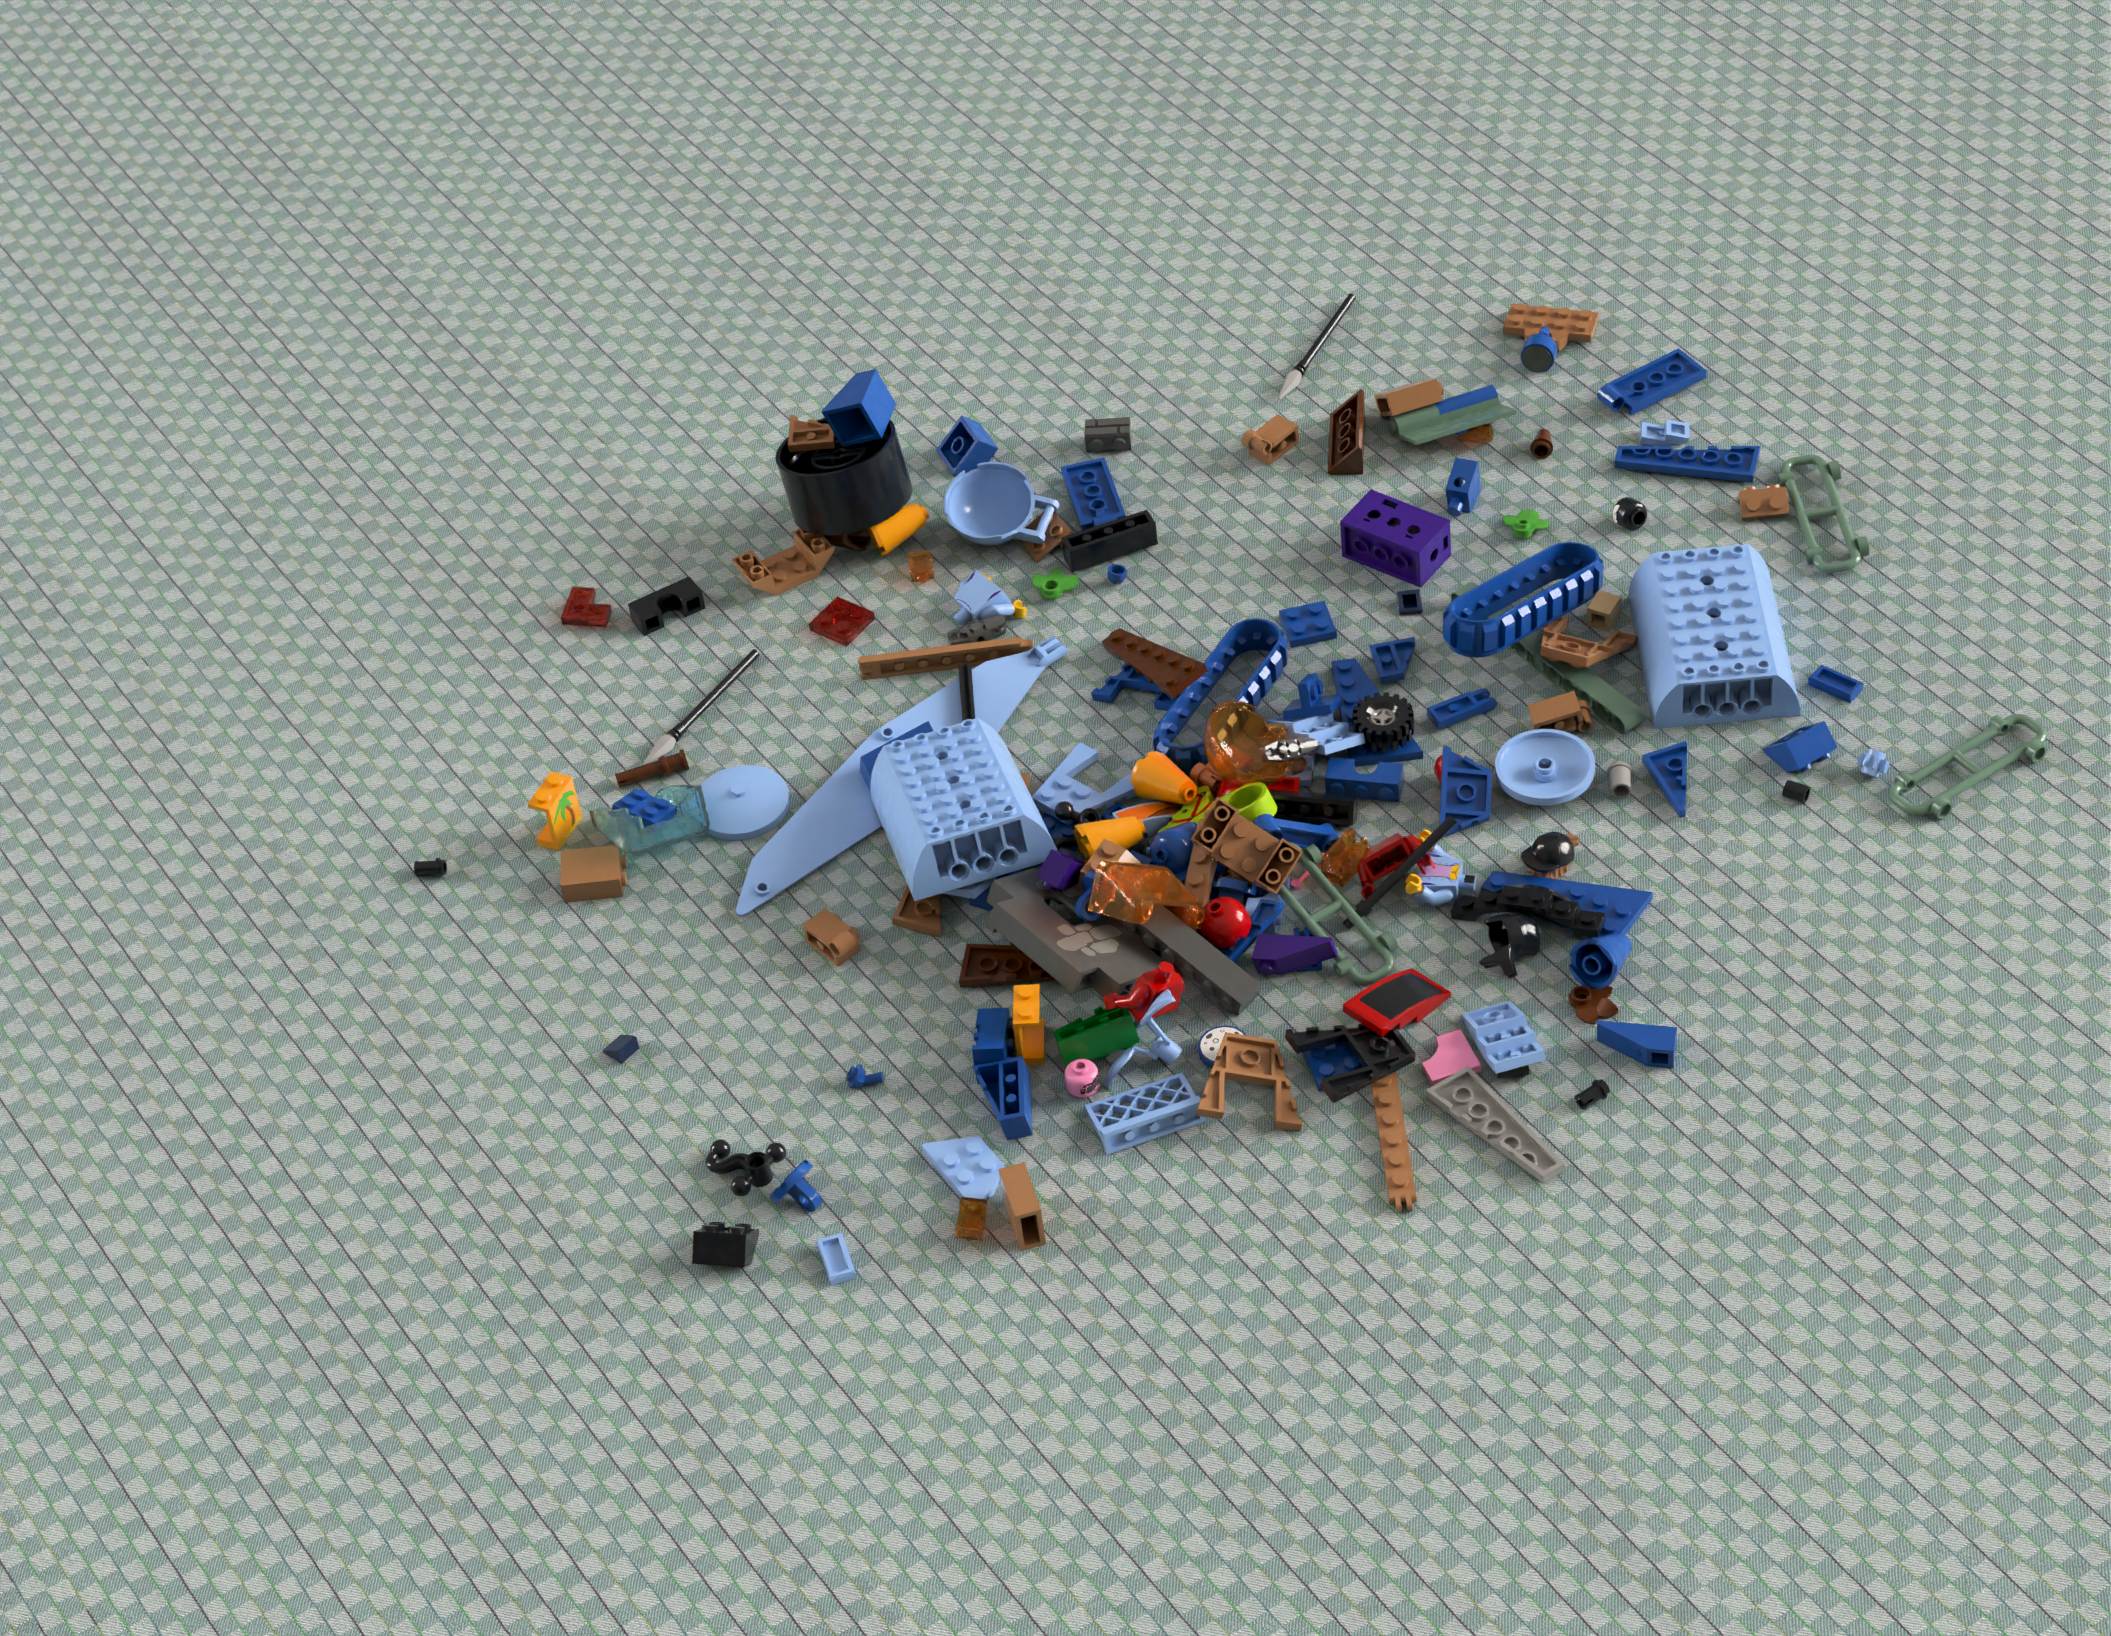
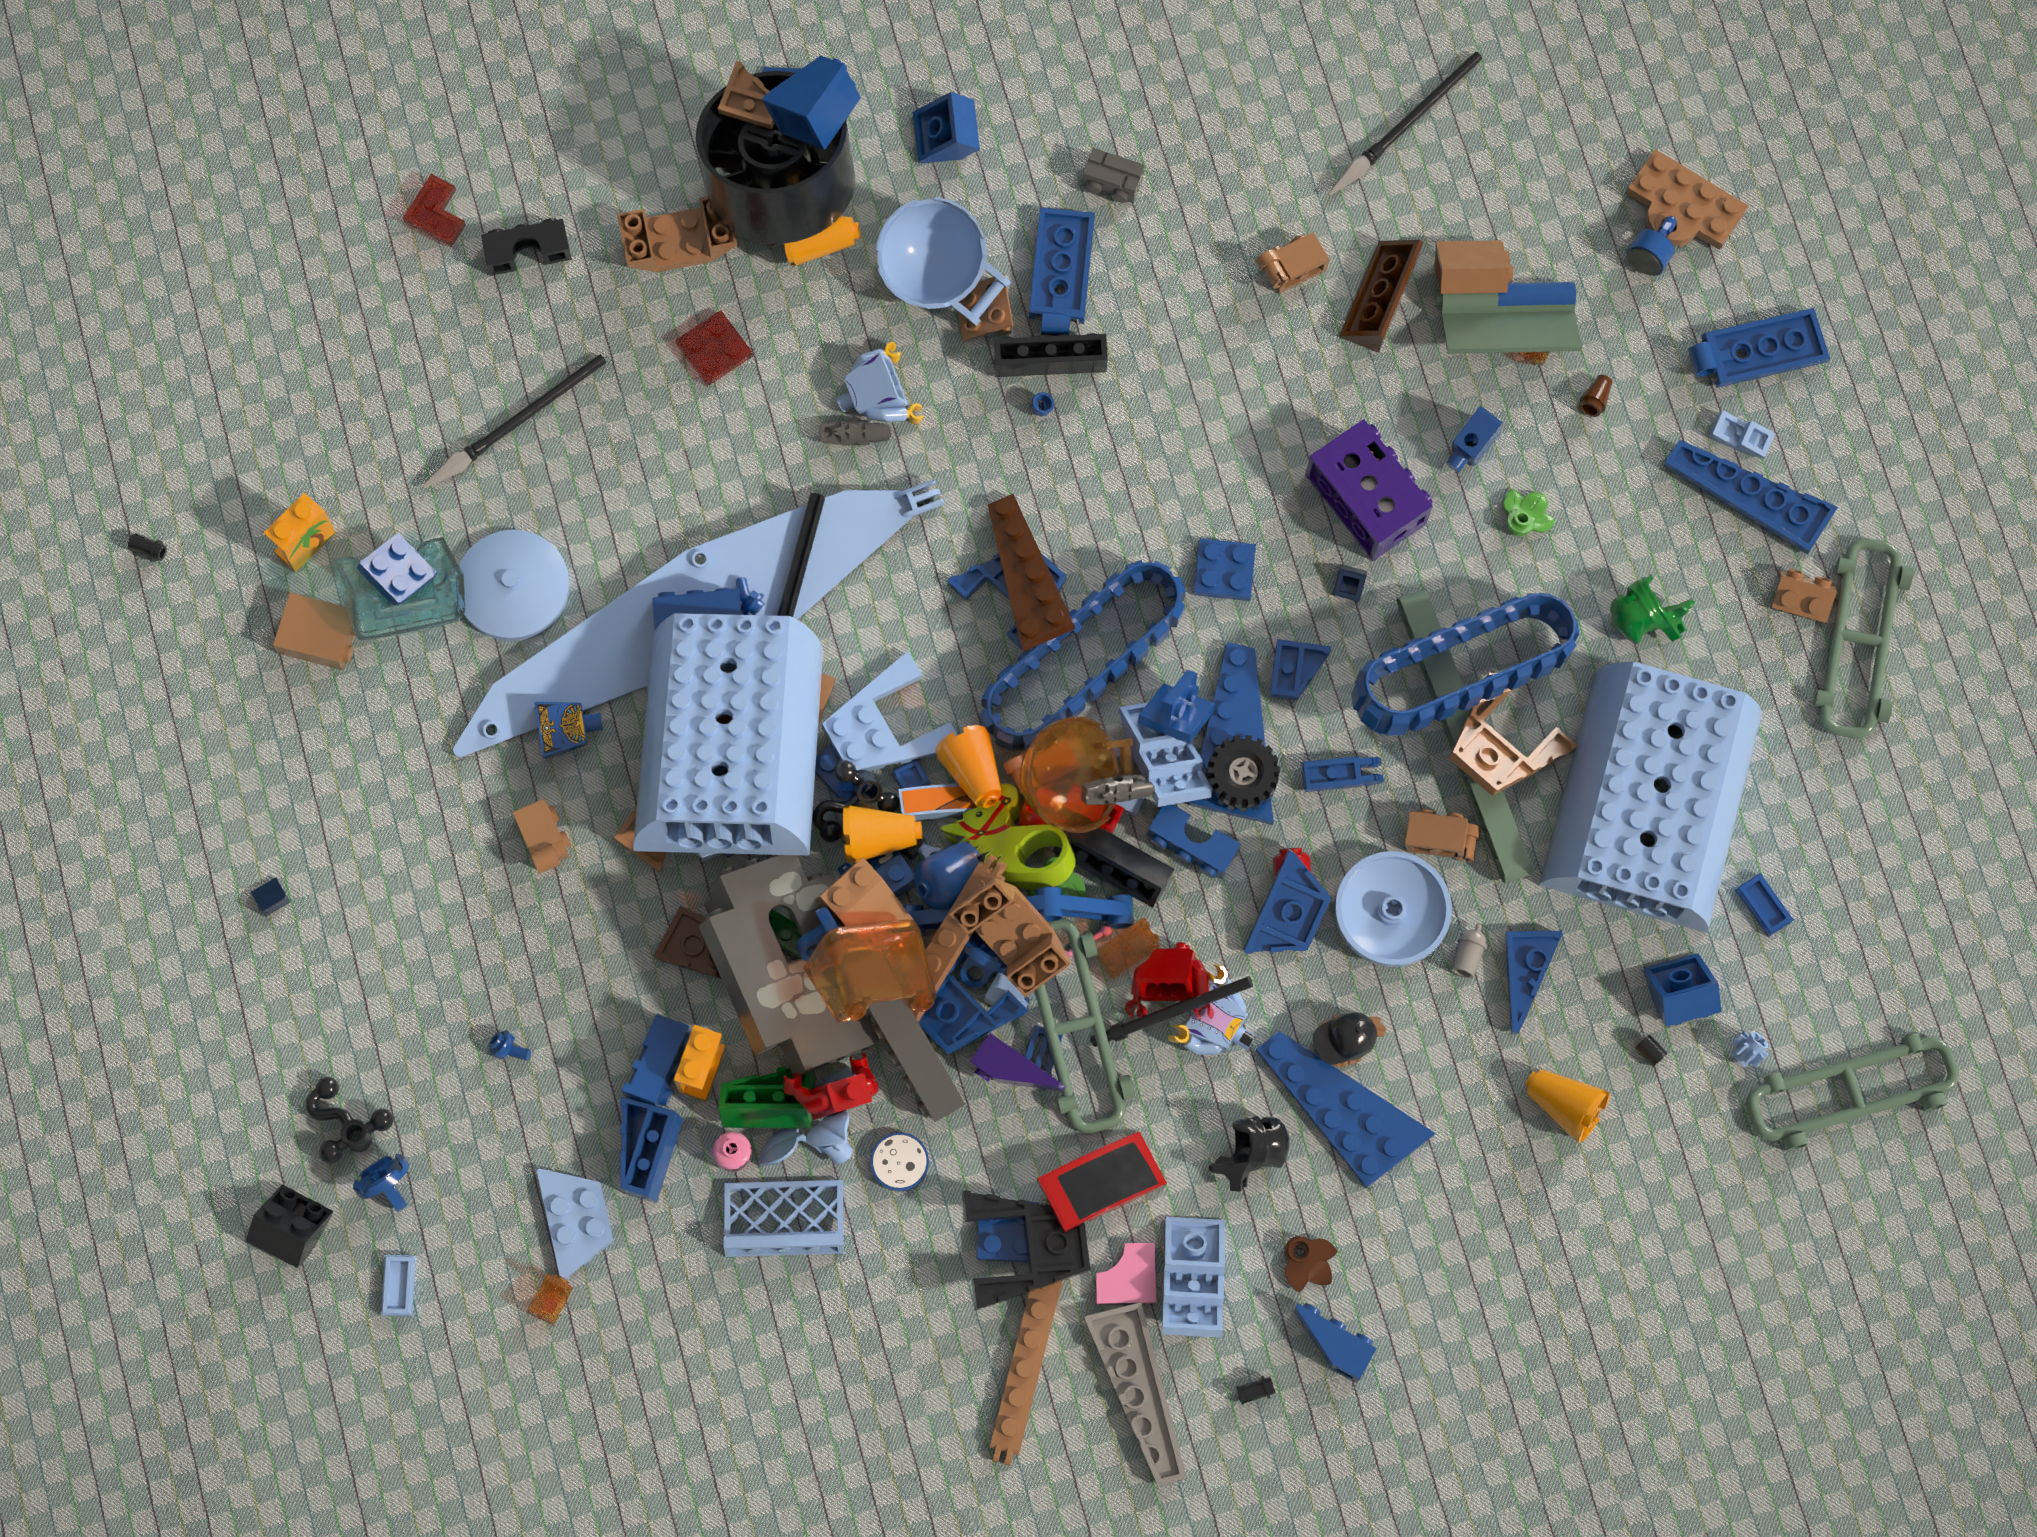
camera: 10 degrees right, 30 degrees up
reddish brown pin [615,749,690,788] -> none
medium nougat hinge [858,637,1033,680] -> none
clear orange bracket [907,550,934,583] -> none
medium nougat brick [998,1162,1046,1251] -> none
bright green plate [1032,567,1079,600] -> none
dark purple slope [1036,849,1086,892] -> none
medium nougat wing [1196,1032,1302,1131] -> none
red cylinder [1199,896,1251,949] -> none
black piece [1450,884,1606,937] -> none
blue cone [1569,933,1632,990] -> none
tan brick [1587,590,1621,632] -> none
black head [1612,497,1647,531] -> none
none -> torso [534,702,603,759]
none -> light orange cone [1525,1069,1611,1143]
none -> green piece [1610,574,1695,644]

